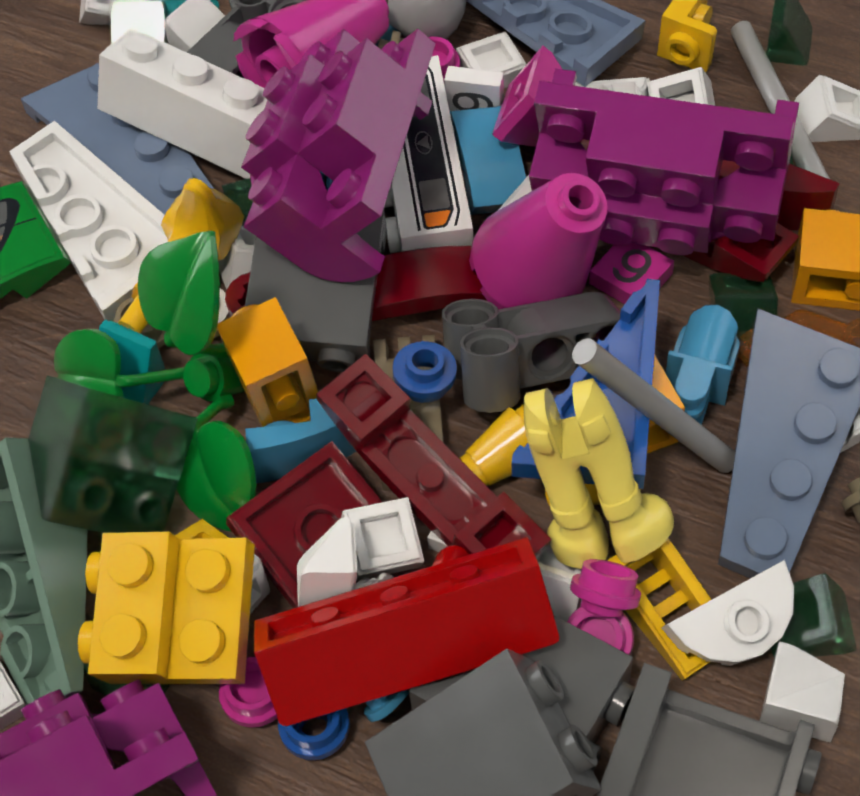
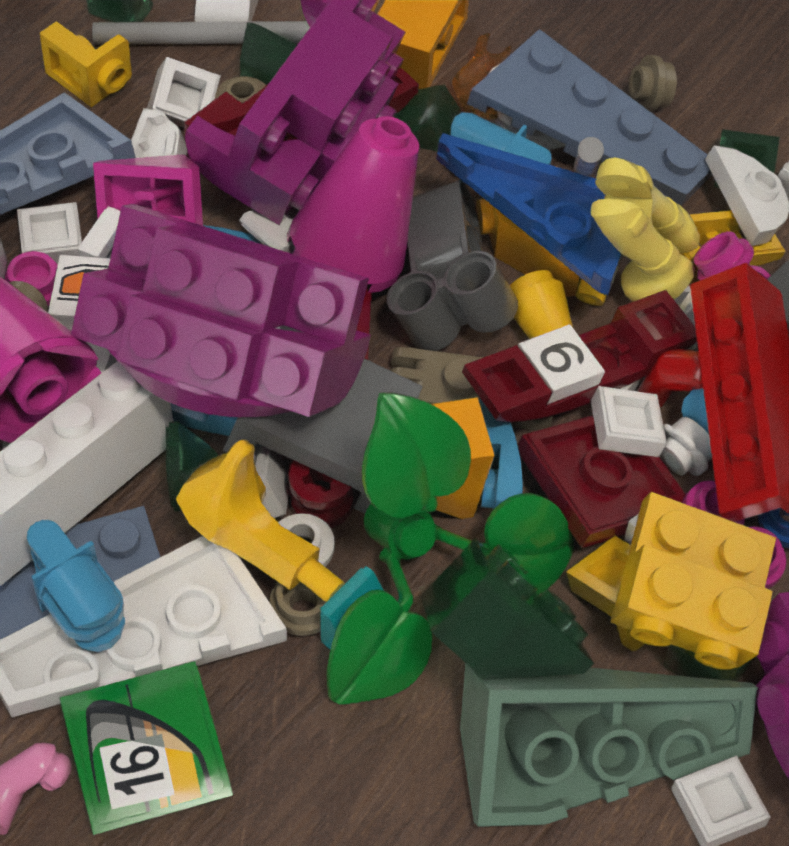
camera: 85 degrees left, 0 degrees up
white slope [297,518,357,607] -> none
blue plate [393,341,457,403] -> none
none -> dark azure arm [27,520,125,652]
none -> white tile [518,325,605,404]

